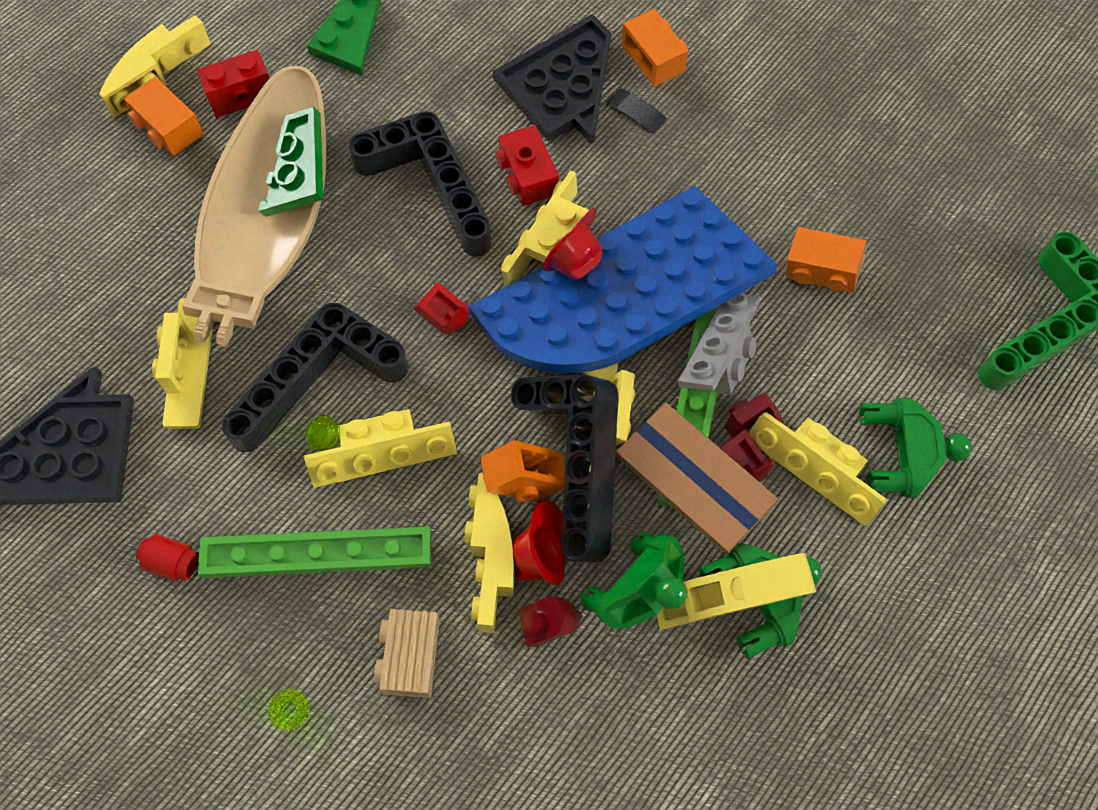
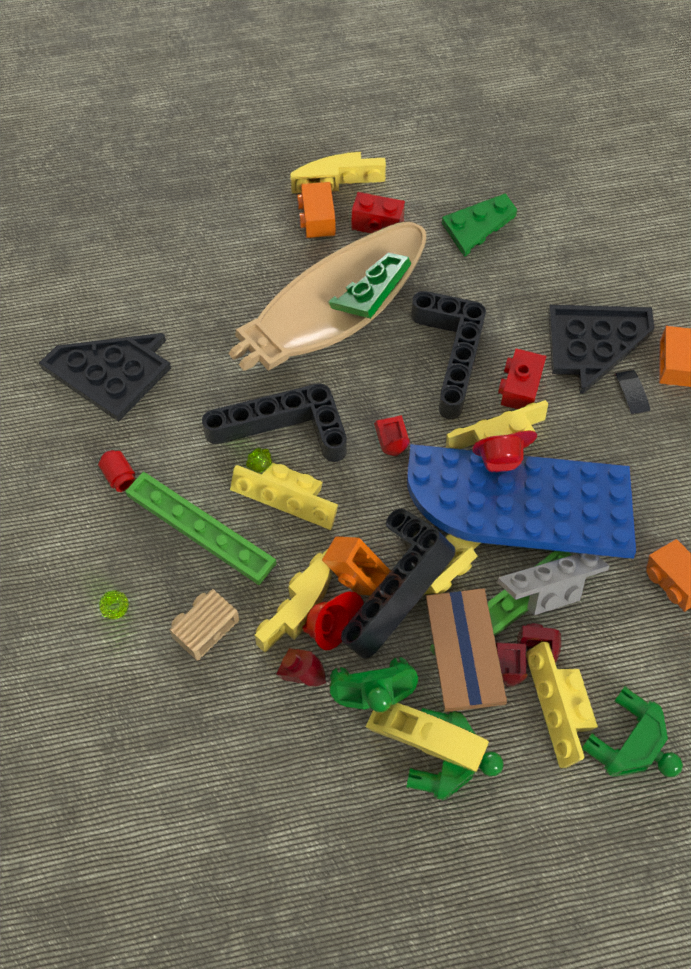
camera: 40 degrees right, 5 degrees down
light yellow bracket [152,298,213,429] -> none

